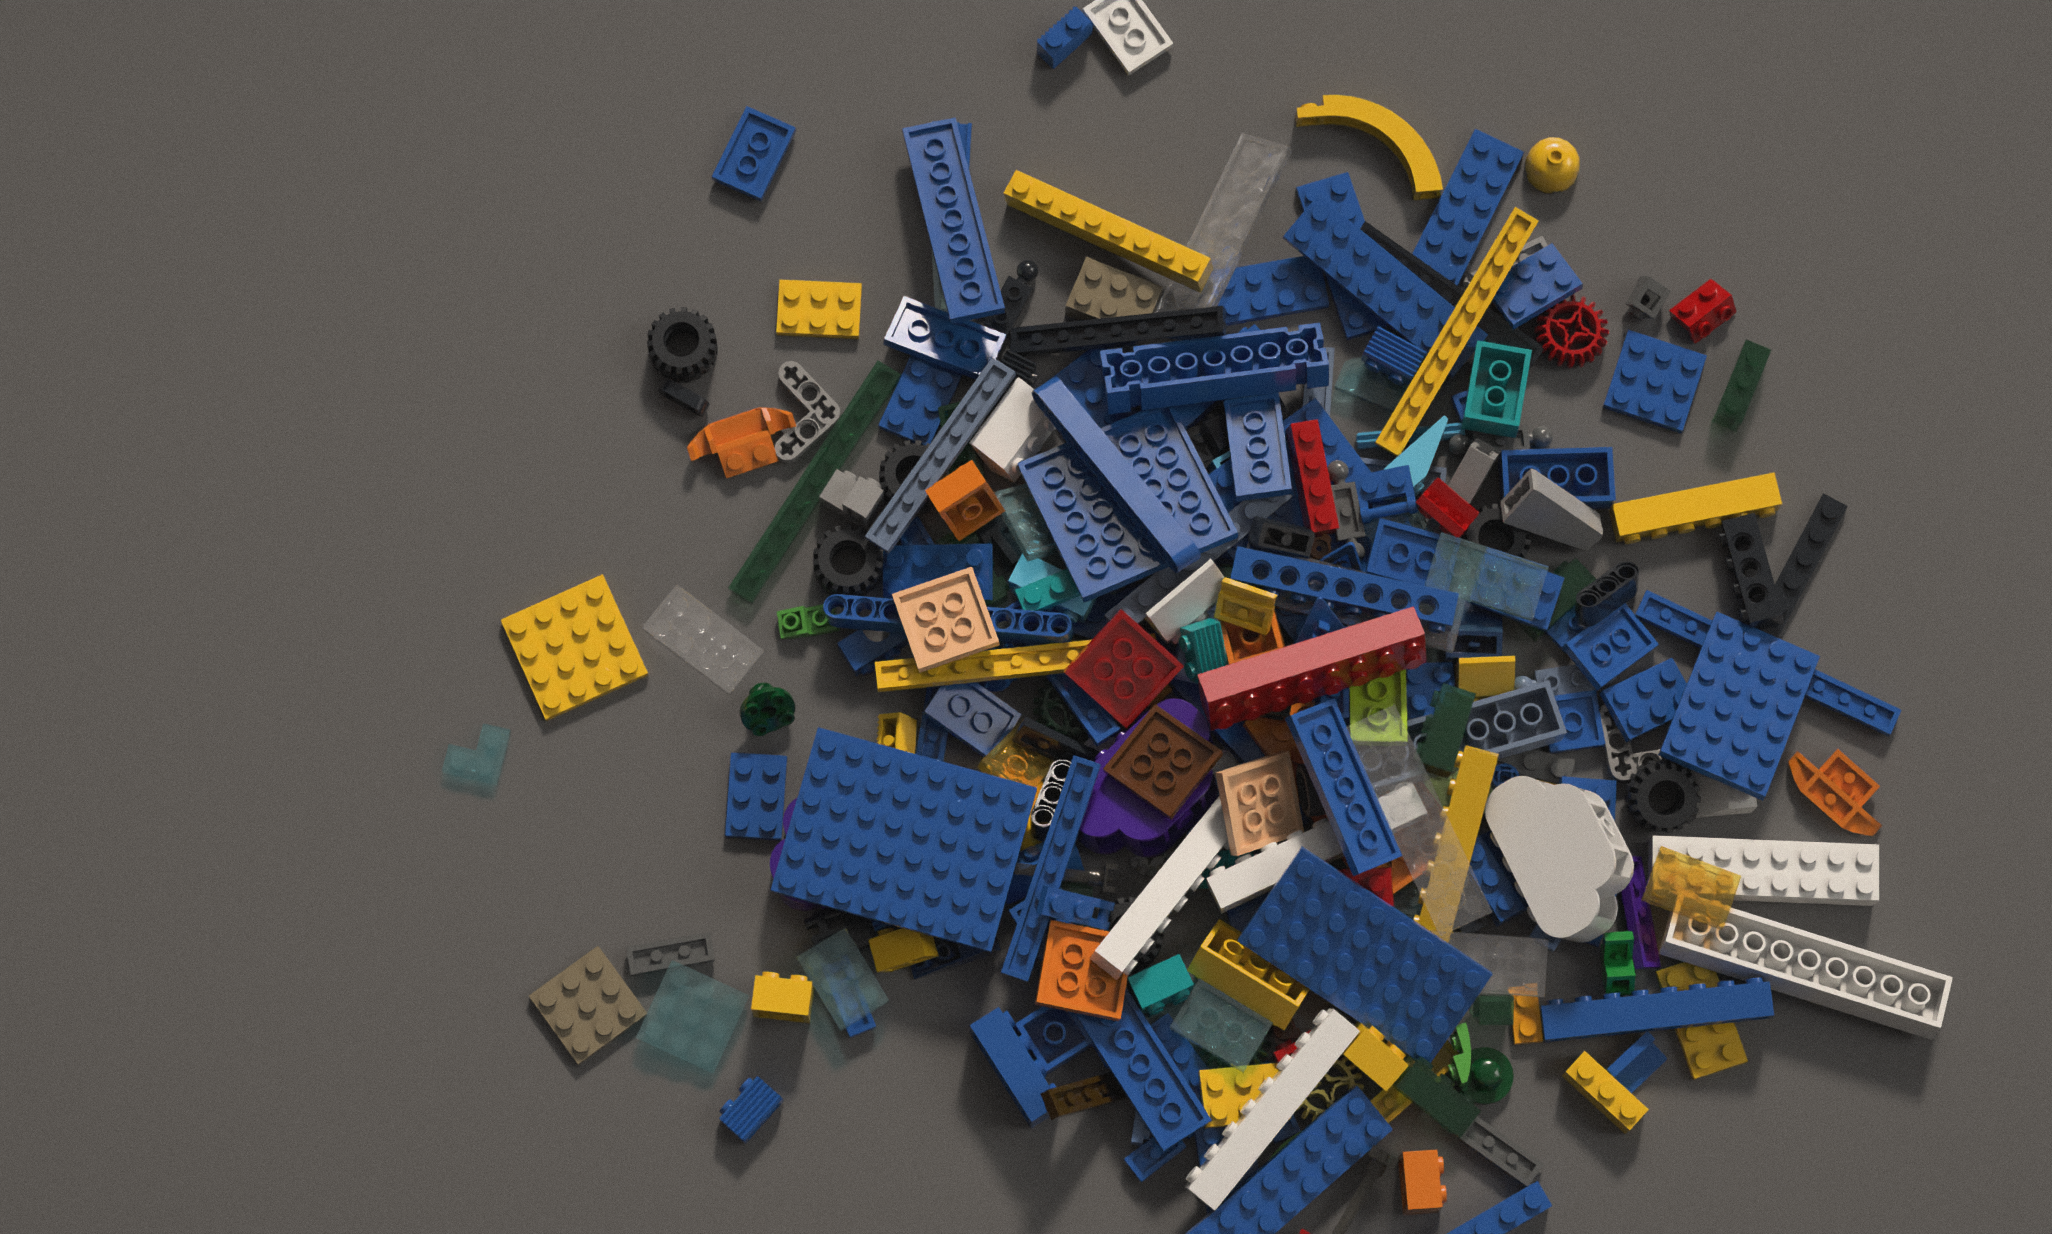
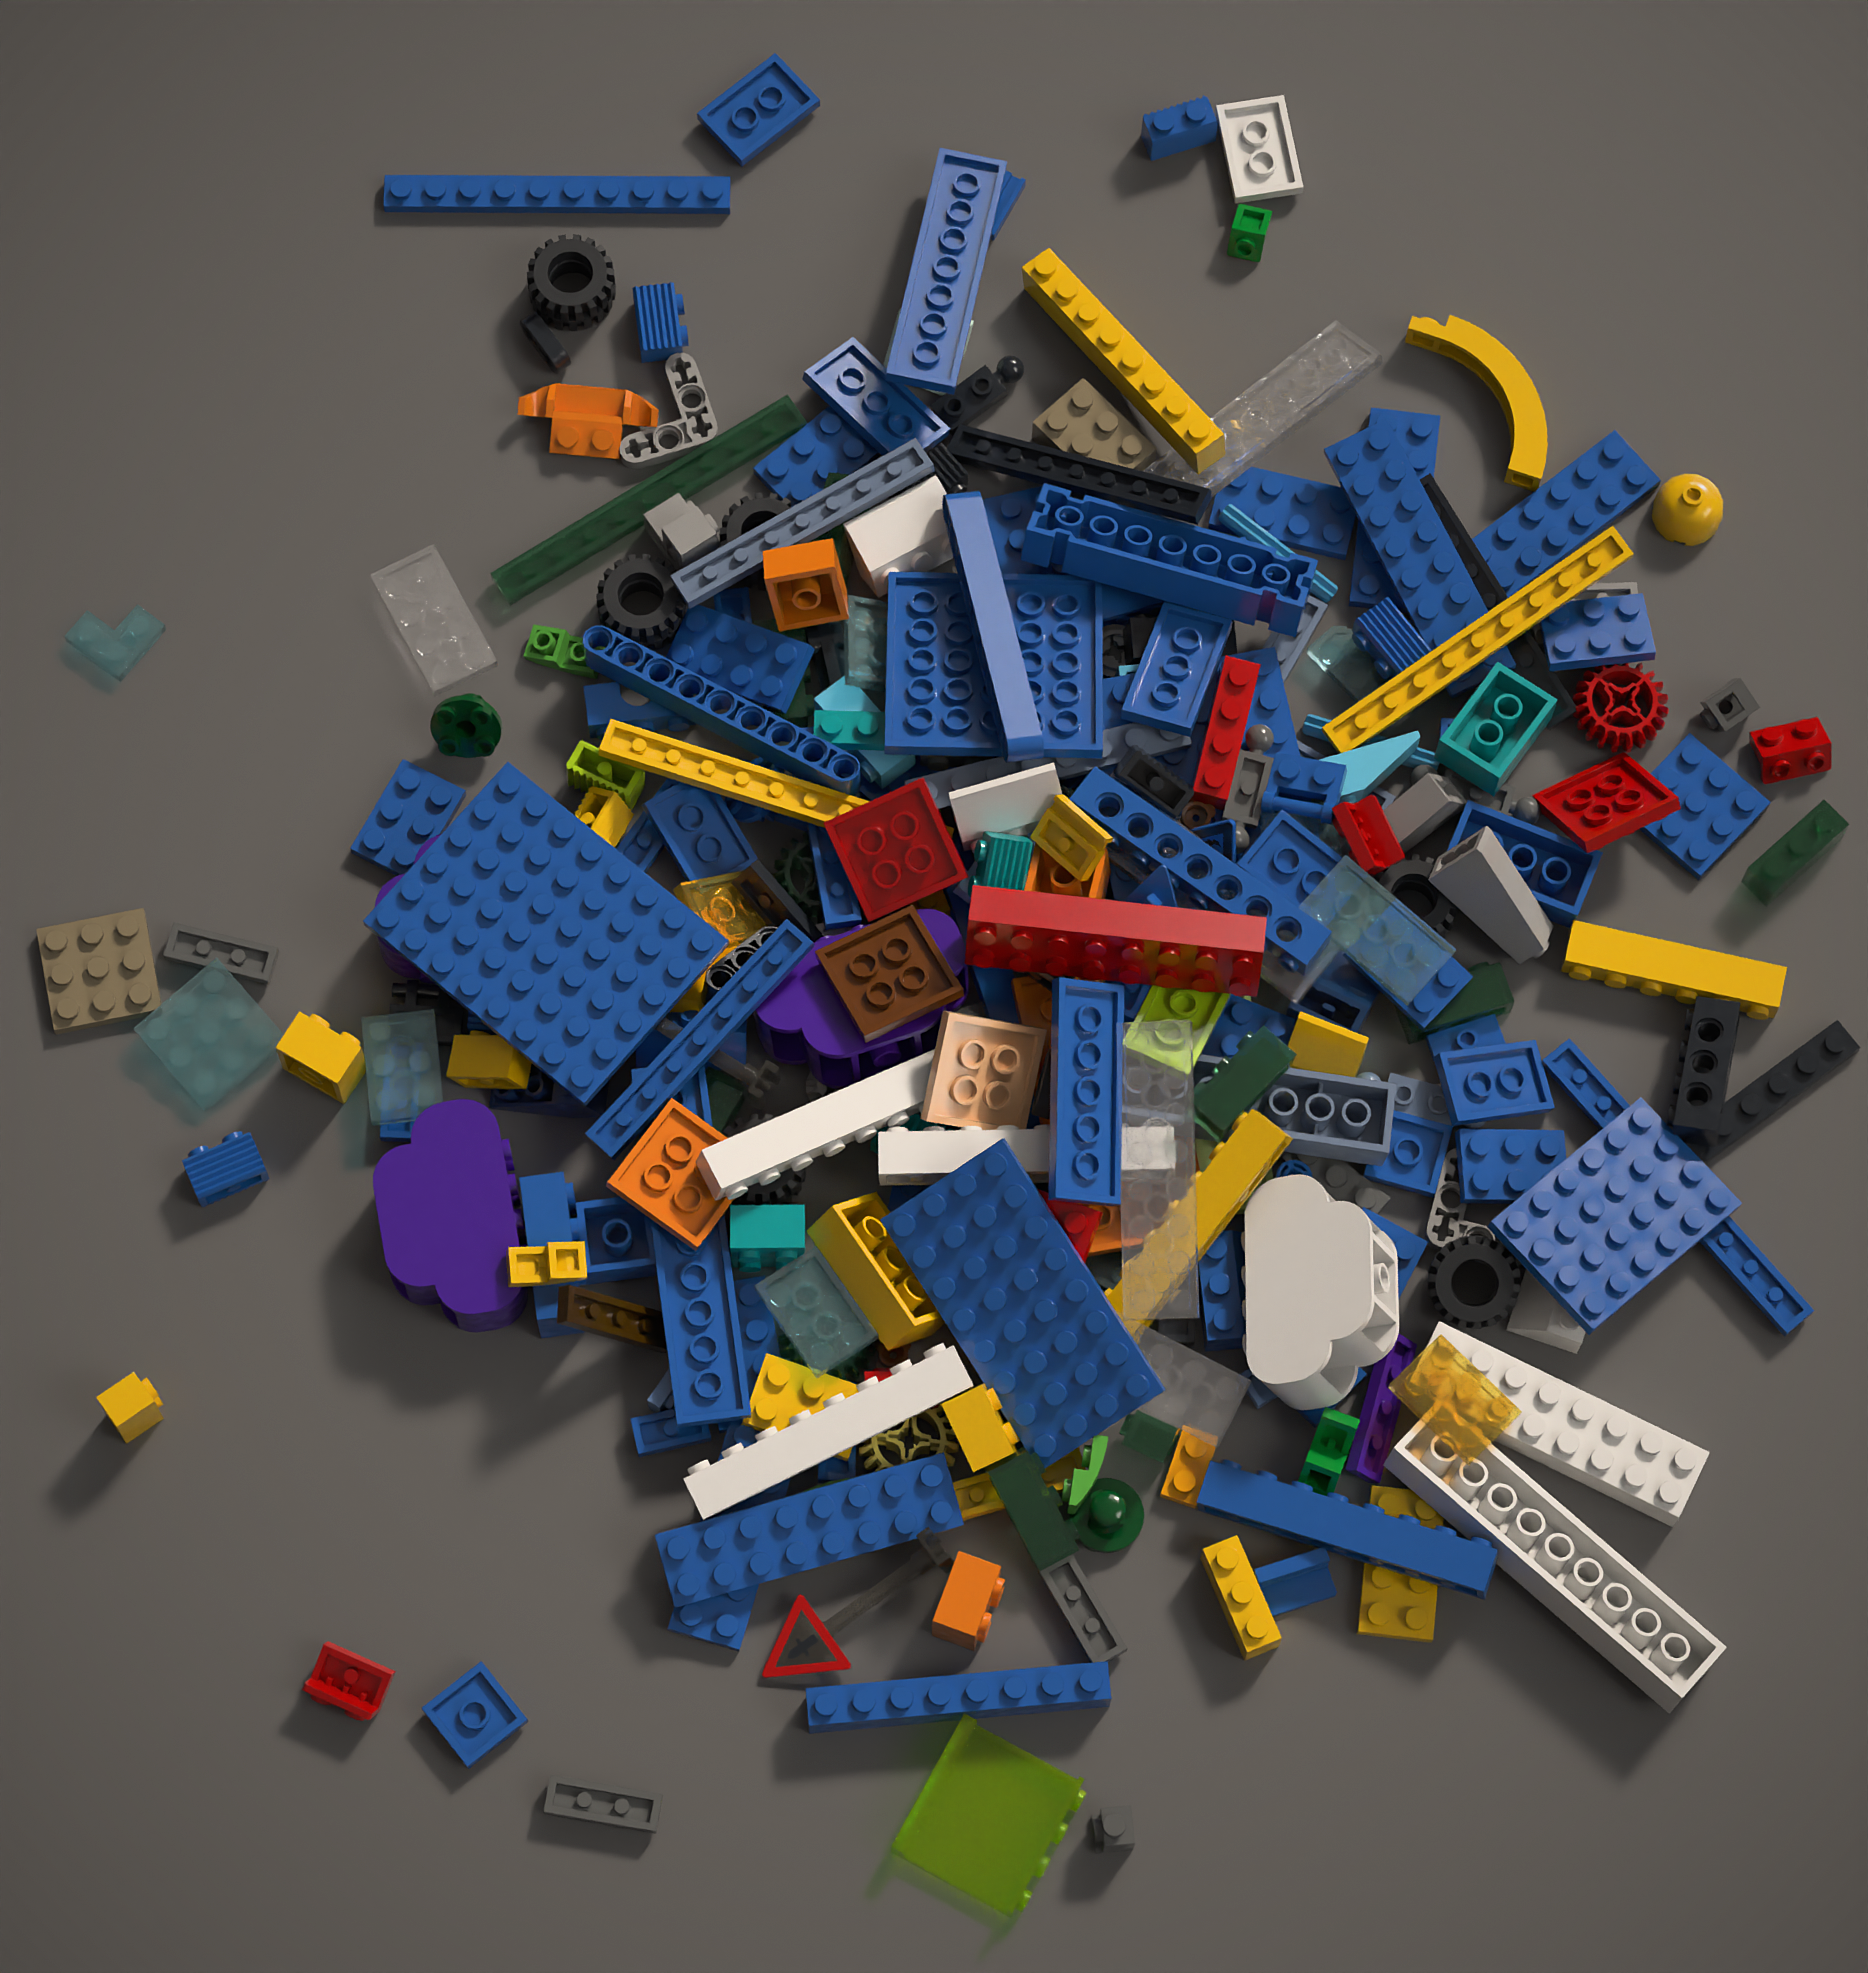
camera: 25 degrees right, 5 degrees down
yellow plate [501,574,648,721] -> none
yellow plate [776,280,862,339] -> none
light nougat plate [892,567,1000,673] -> none
blue plate [1036,885,1115,931] -> none
black beam [1575,561,1639,627] -> none
orange plate [1788,749,1882,836] -> none
none -> dark purple brick [373,1099,528,1333]
none -> blue plate [384,175,731,214]
none -> yellow slope [506,1241,587,1287]
none -> lime brick [566,740,645,811]
none -> blue brick [632,282,689,363]
none -> dark azure axle [1218,504,1338,603]
none -> green bracket [1227,204,1273,262]
none -> red plate [1532,752,1681,854]

